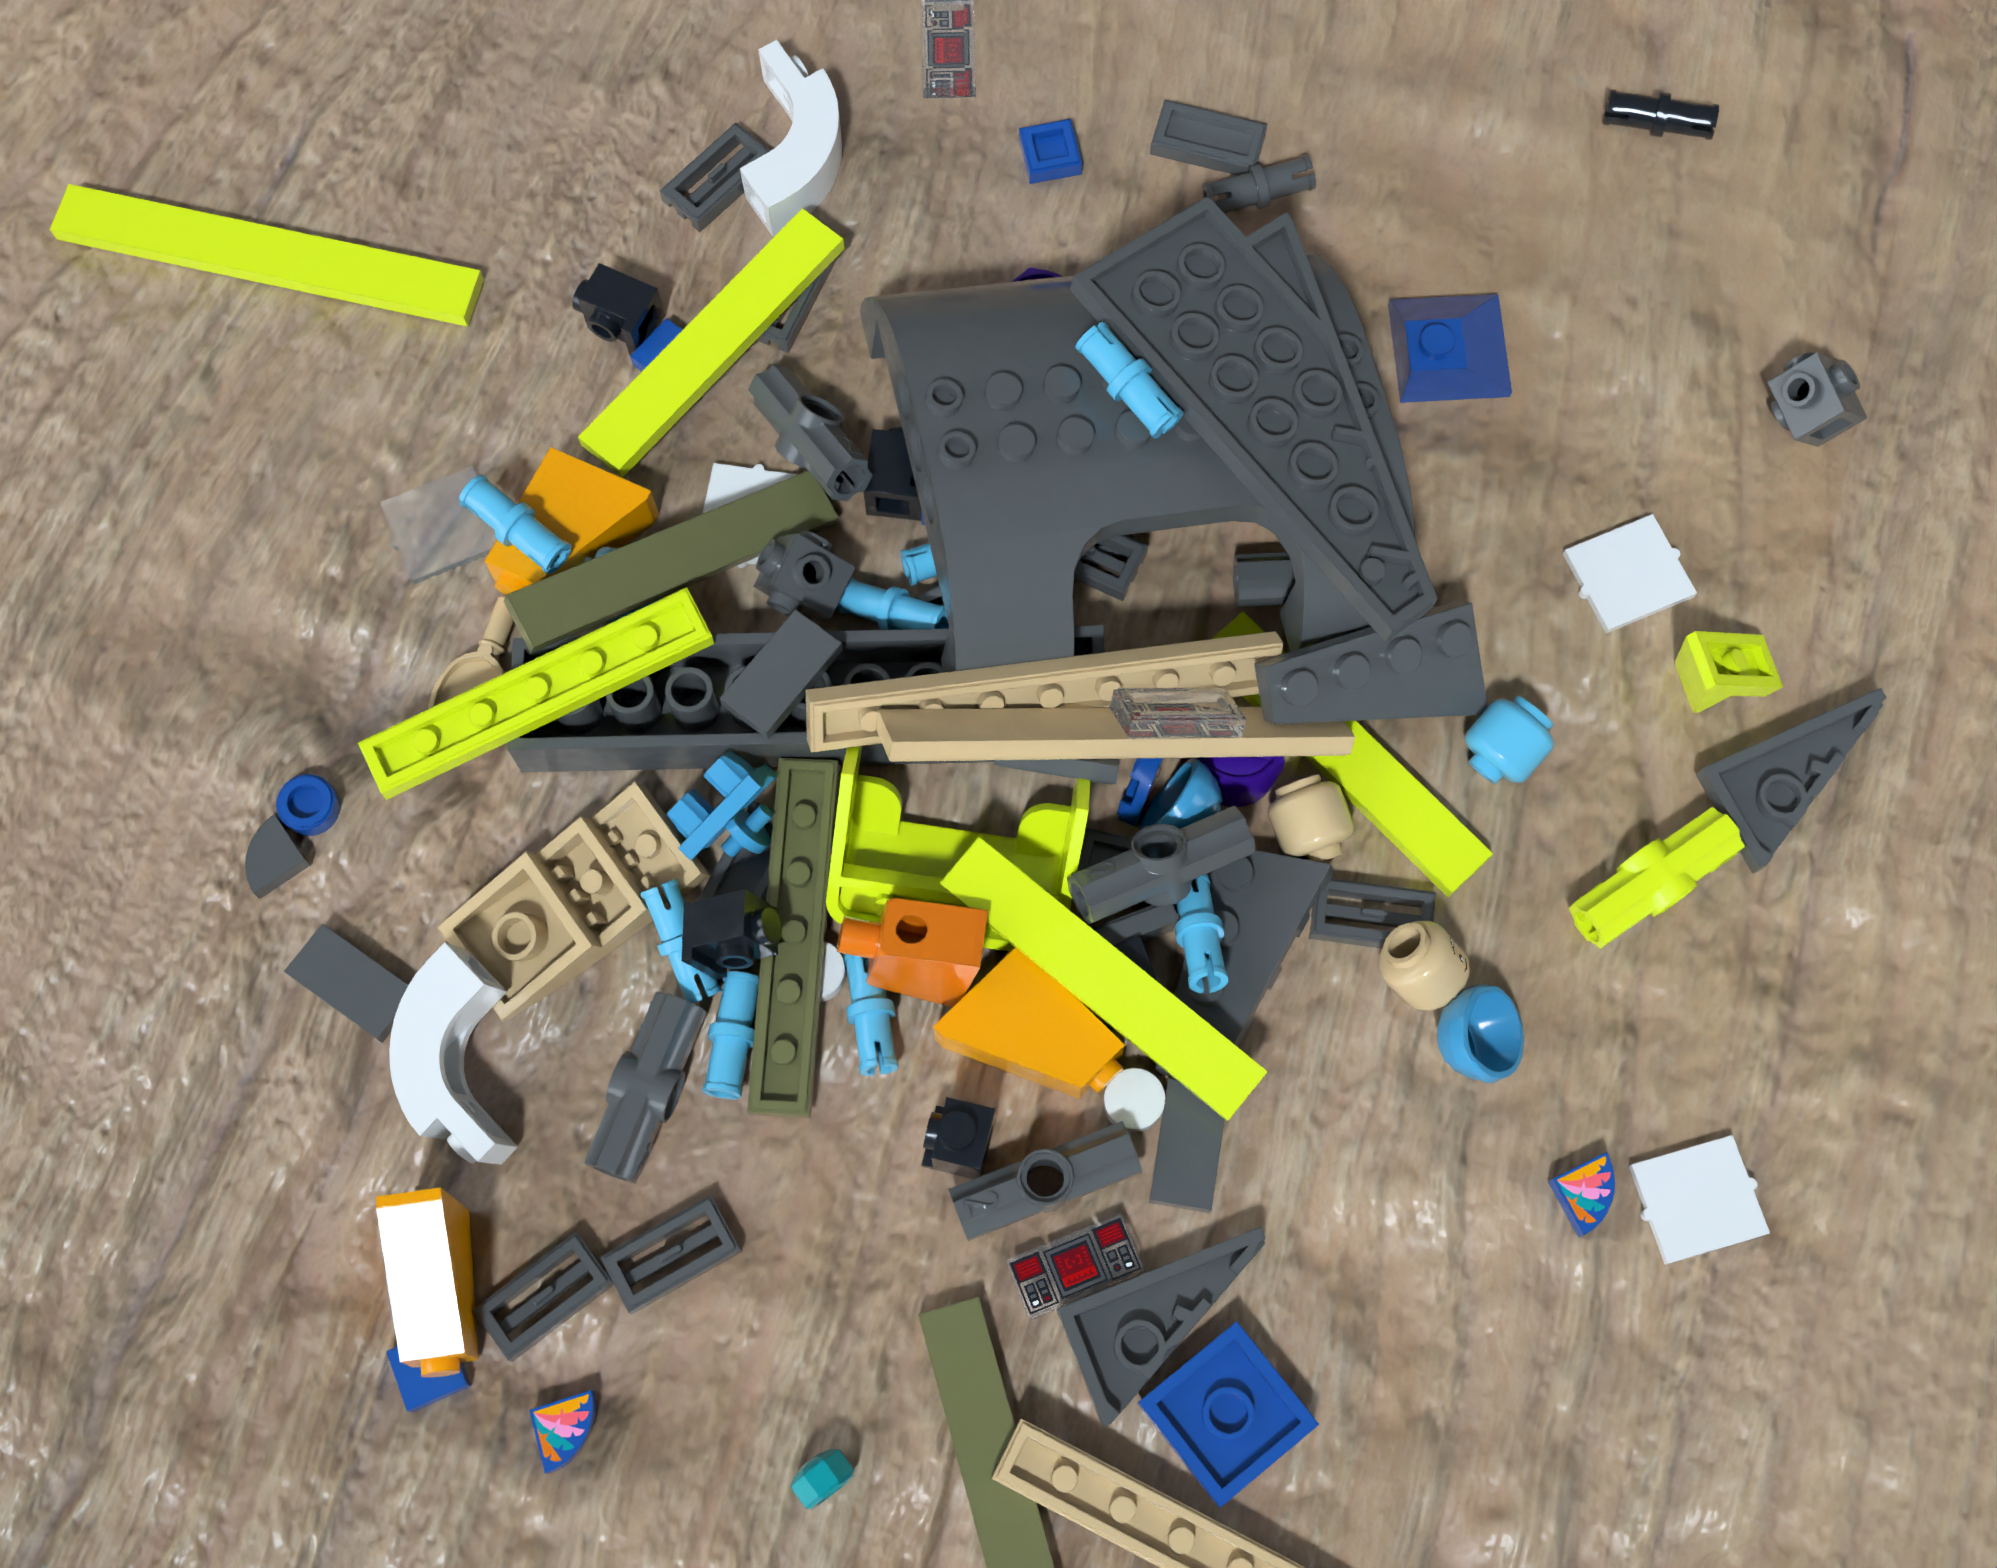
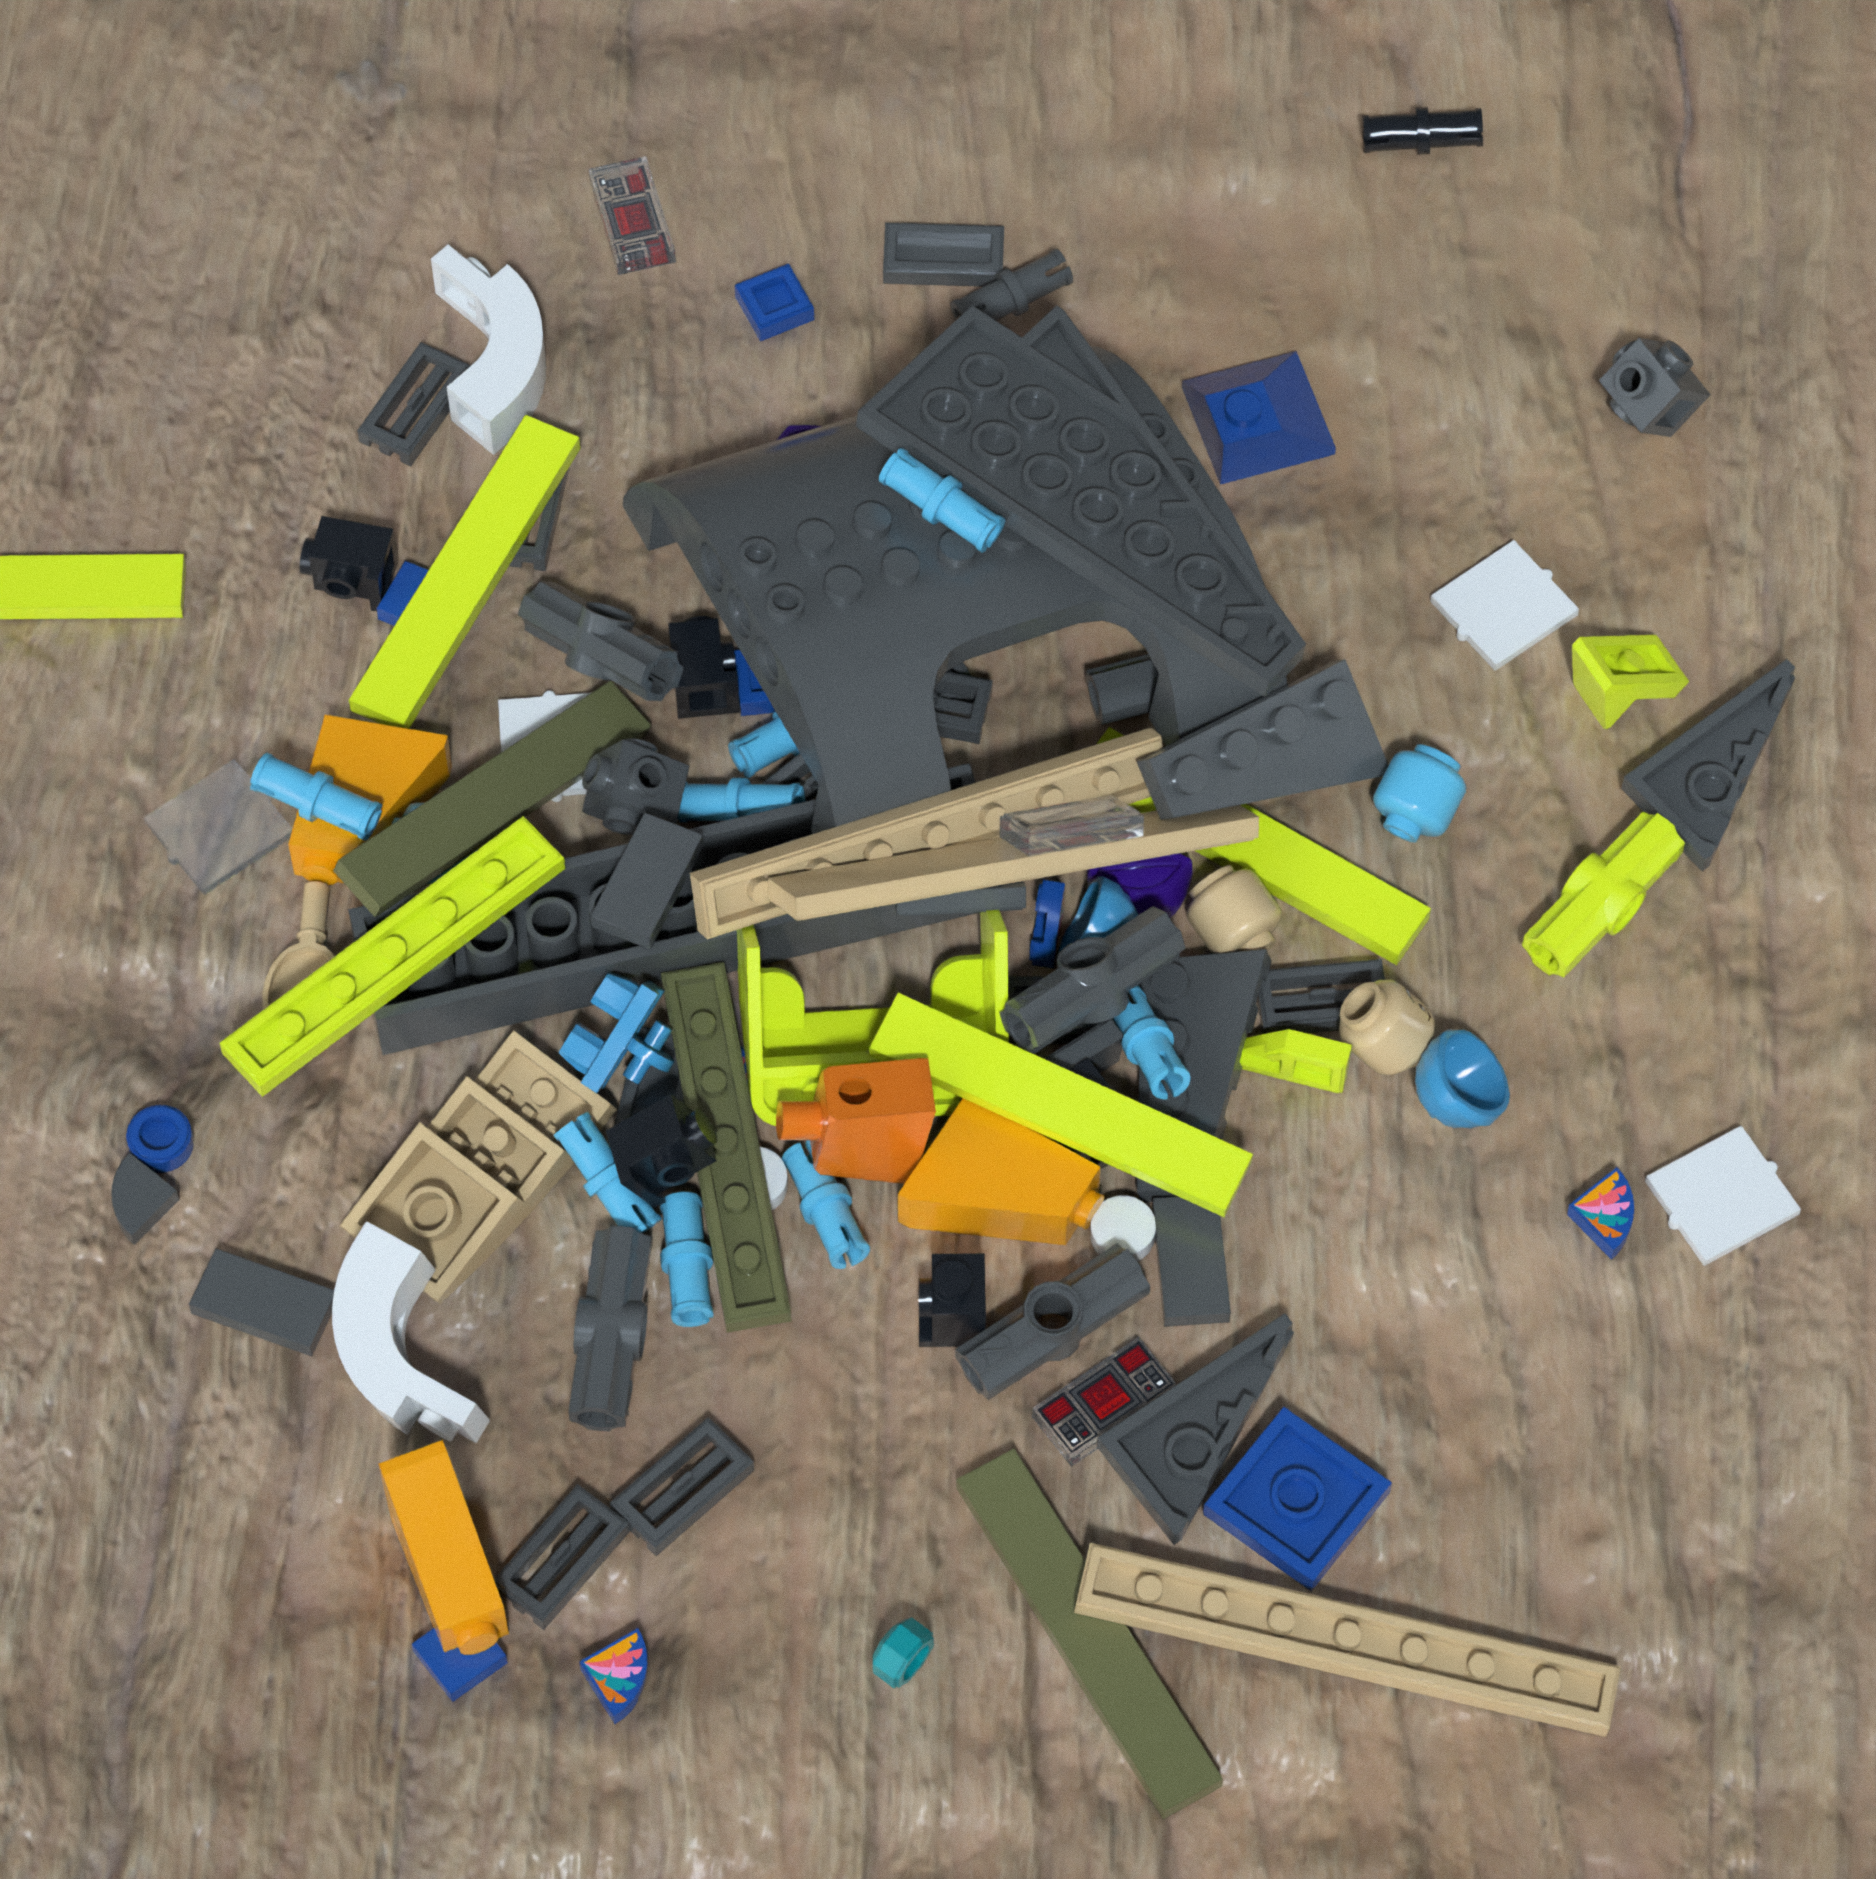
camera: 15 degrees left, 10 degrees down
none -> neon yellow tile [1240,1029,1352,1094]

